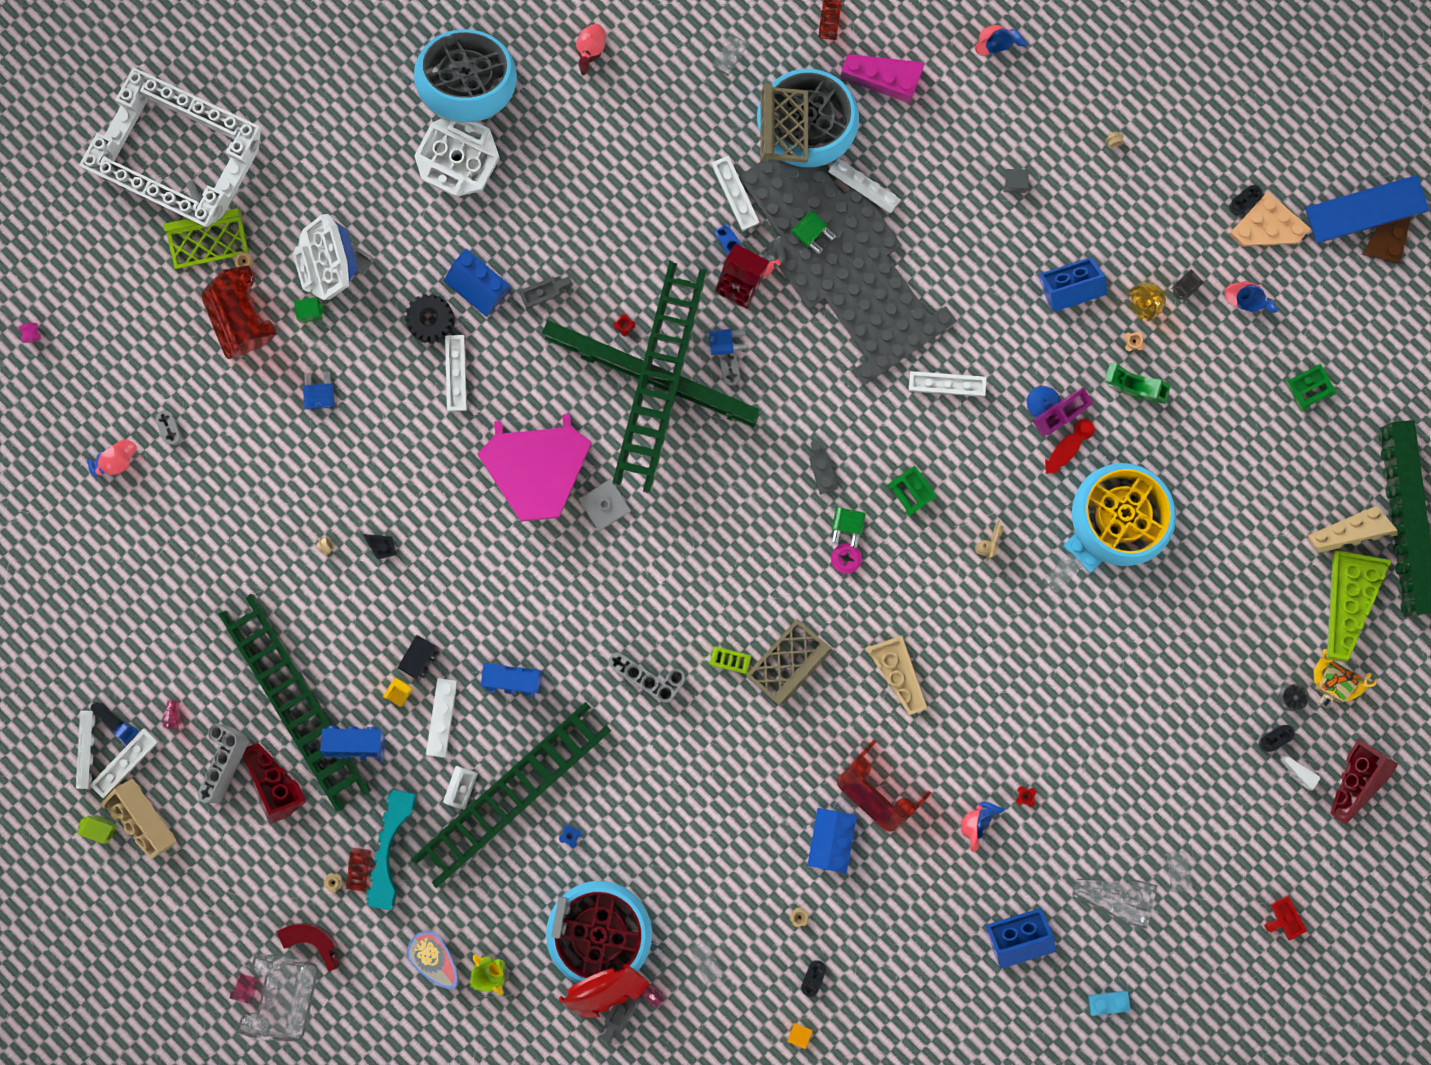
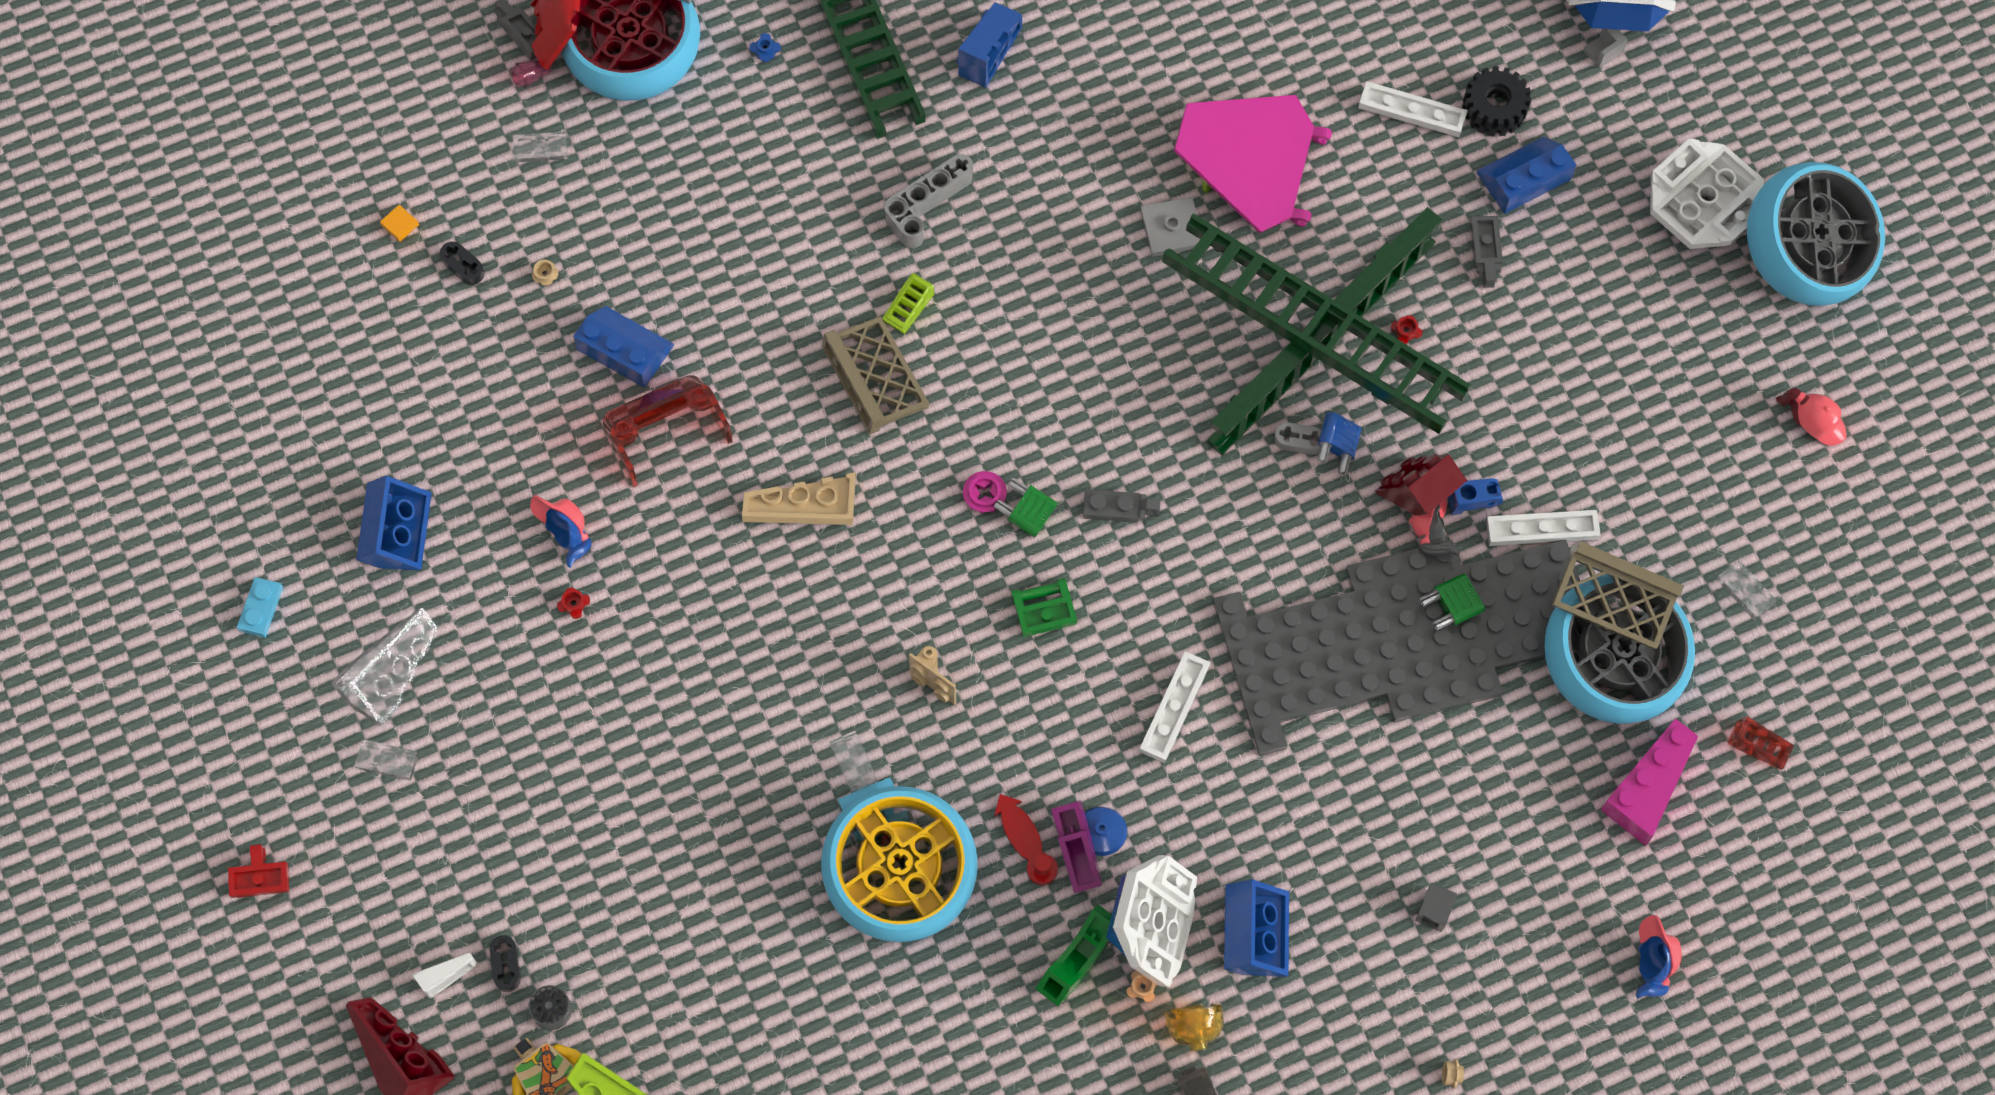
camera: 105 degrees right, 15 degrees down
white plate [828,158,901,213] -> none
none -> white piece [1106,855,1197,987]

